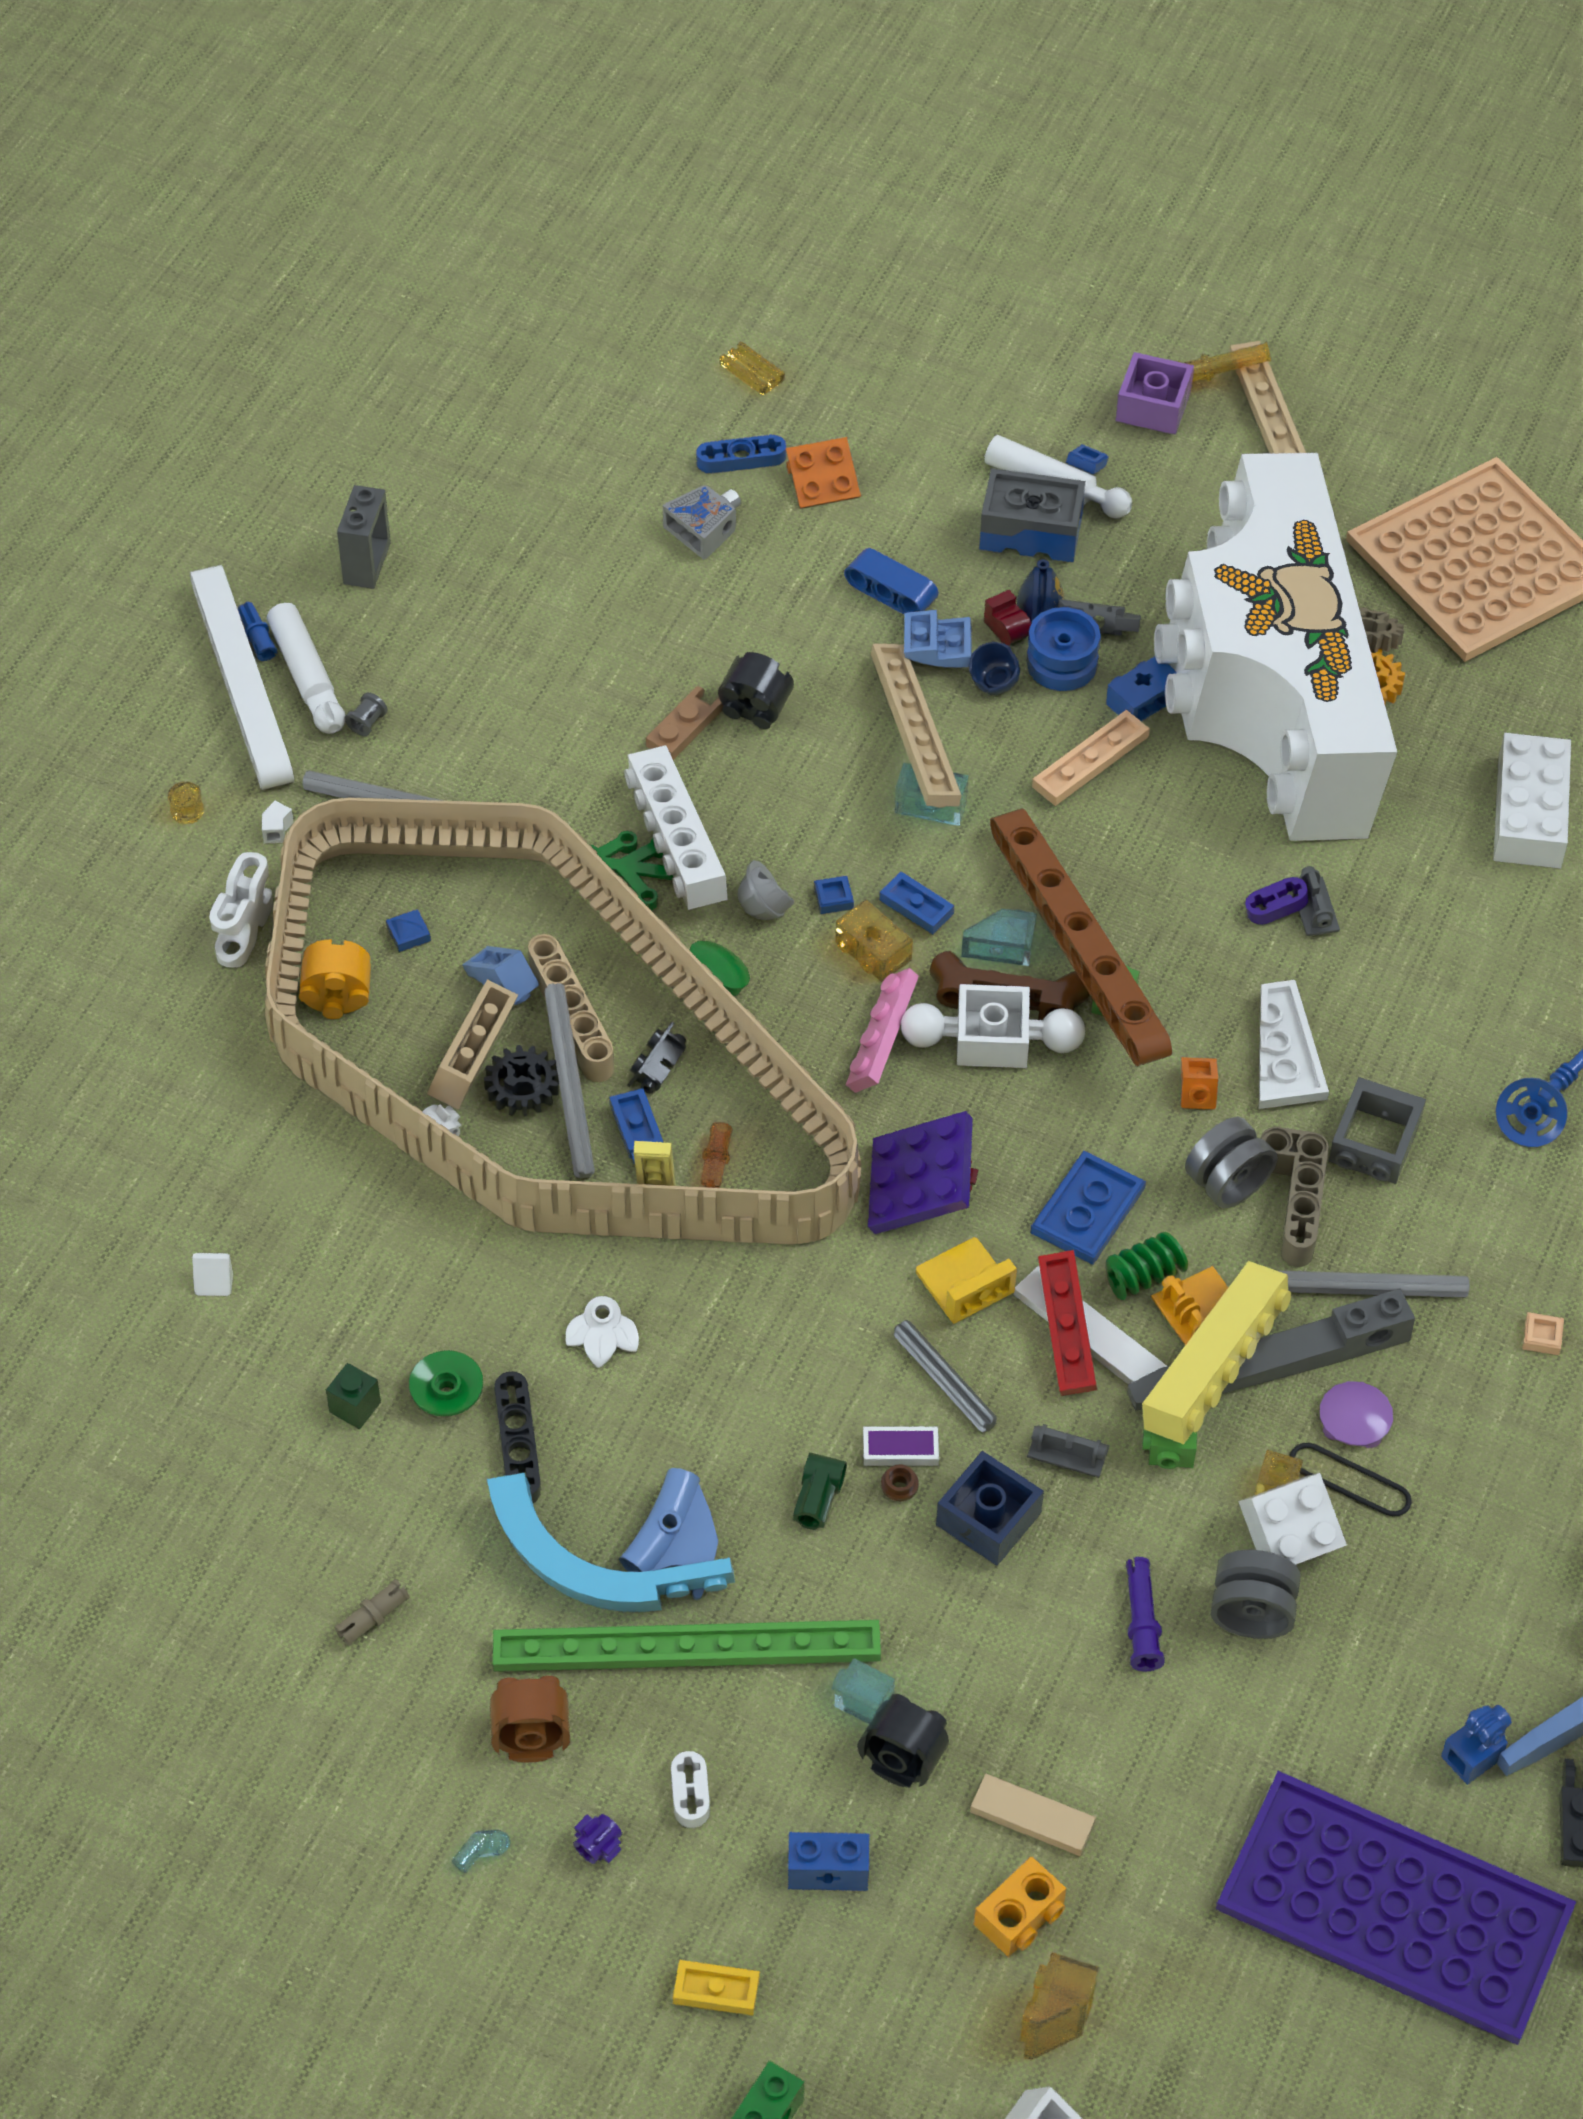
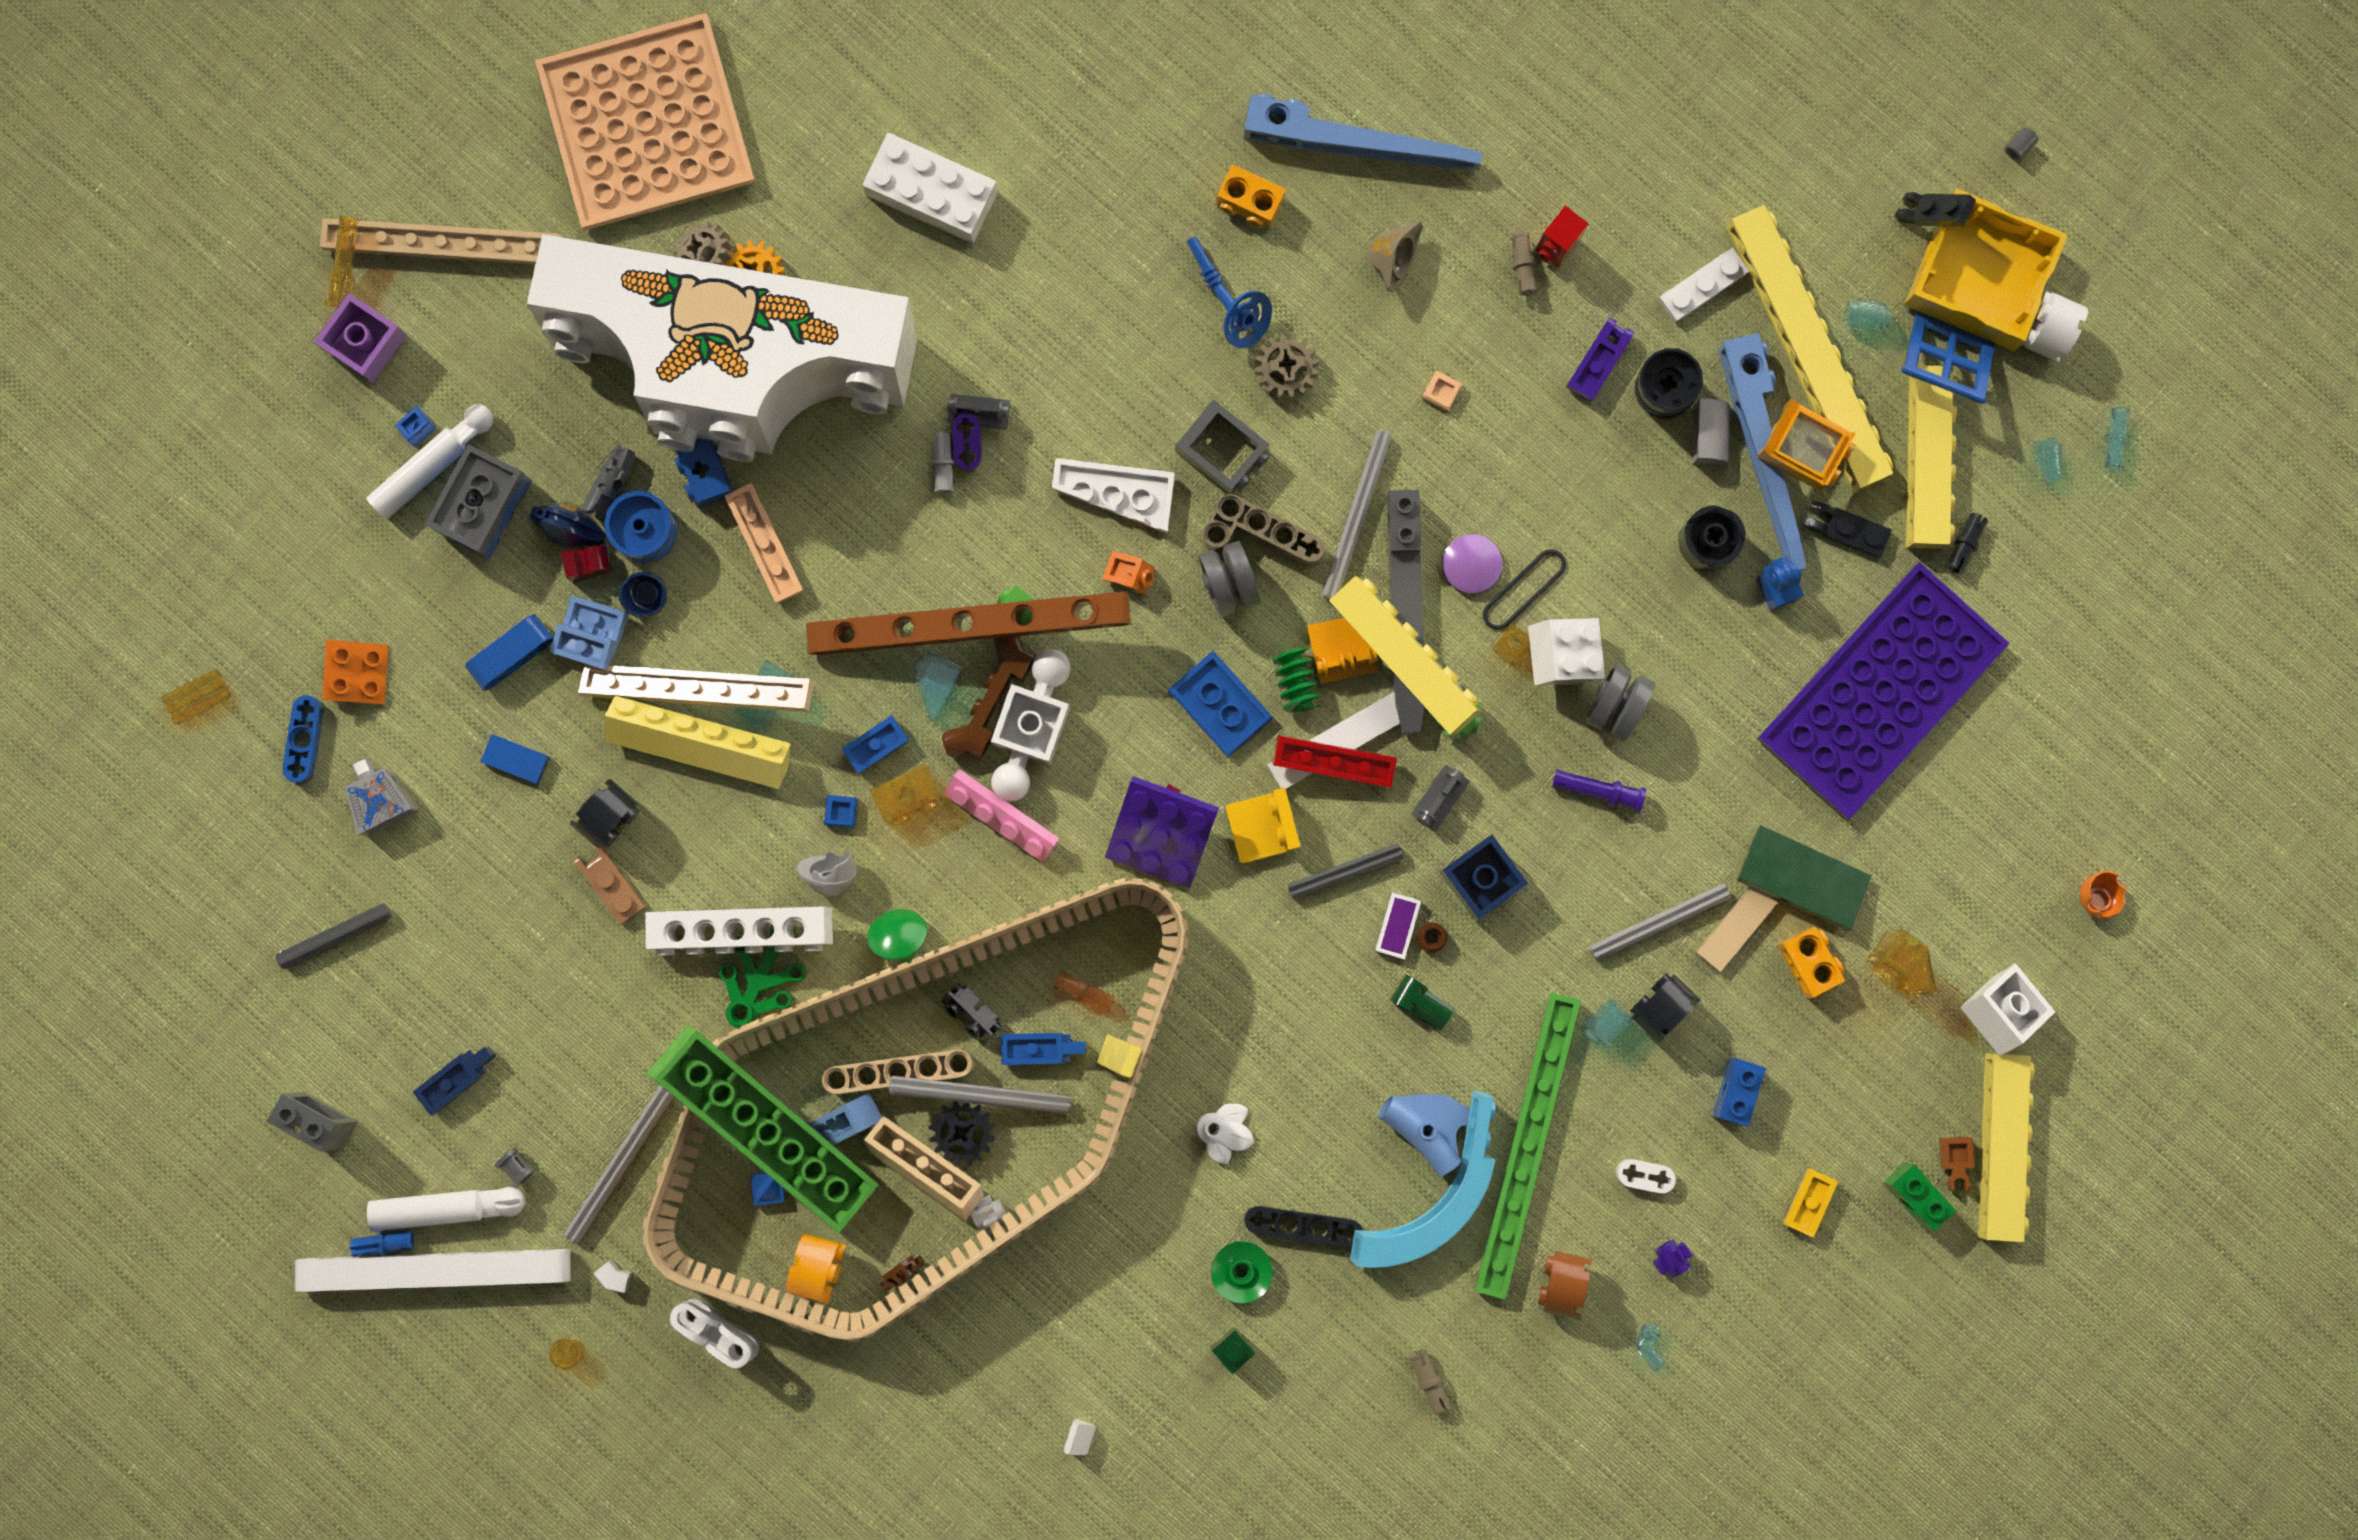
camera: 75 degrees left, 30 degrees up
none -> dark grey axle [276,903,392,969]
none -> dark blue hinge [413,1046,496,1116]
none -> blue tile [480,734,550,785]
none -> light yellow brick [604,696,791,789]
none -> bright green brick [646,1025,879,1233]
none -> reddish brown gear [880,1255,924,1290]
none -> light grey axle [932,432,955,494]
none -> dark tan gear [1254,334,1319,400]
none -> light grey axle [1590,884,1731,960]
none -> black brick [1678,505,1746,571]
none -> dark green tile [1737,825,1872,931]

